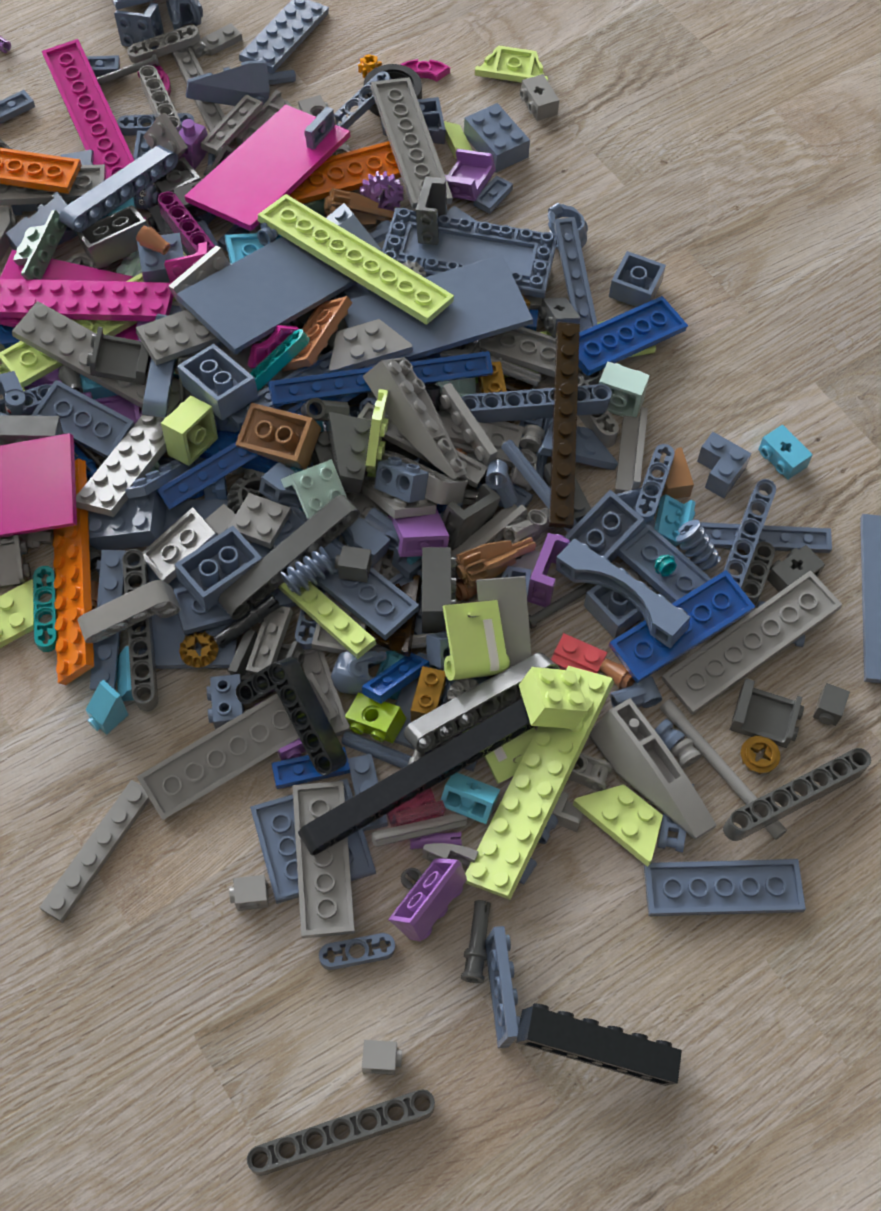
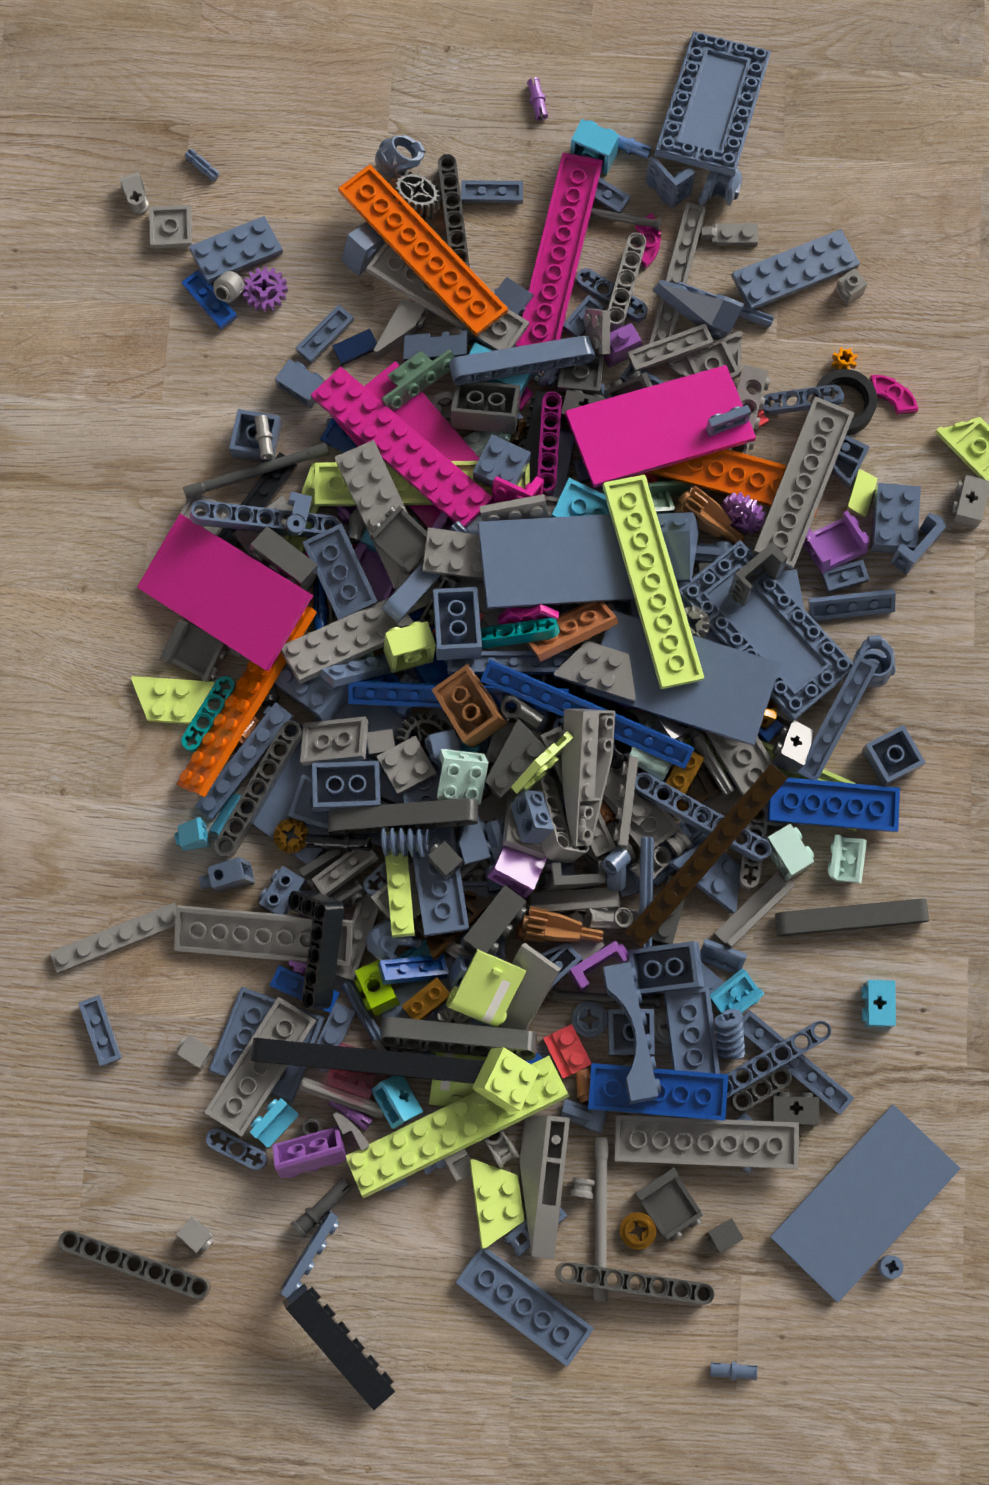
camera: 40 degrees right, 15 degrees up
light grey beam [77,580,181,643] -> none
light grey beam [127,25,201,63] -> none
nougat cone [136,226,170,255] -> none
sand blue plate [257,223,278,246] -> none
sand blue beam [635,444,675,523] -> none
teal plate [654,555,677,577] -> none
sand blue wheel [655,719,686,751] -> none
medium nougat slope [660,447,694,499] -> none
sand blue brick [697,432,752,498] -> none
none -> sand blue plate [78,995,123,1067]
none -> sand blue torso [199,857,255,892]
none -> medium azure bracket [250,1098,299,1148]
none -> medium azure brick [570,119,619,175]
none -> sand blue gear [572,1001,607,1038]
none -> medium blue pin [618,135,652,159]
none -> dark grey beam [775,899,929,936]
none -> sand blue plate [808,589,896,621]
none -> light aqua bracket [828,834,867,884]
none -> light grey brick [835,268,867,305]
none -> sand blue panel [890,513,947,575]

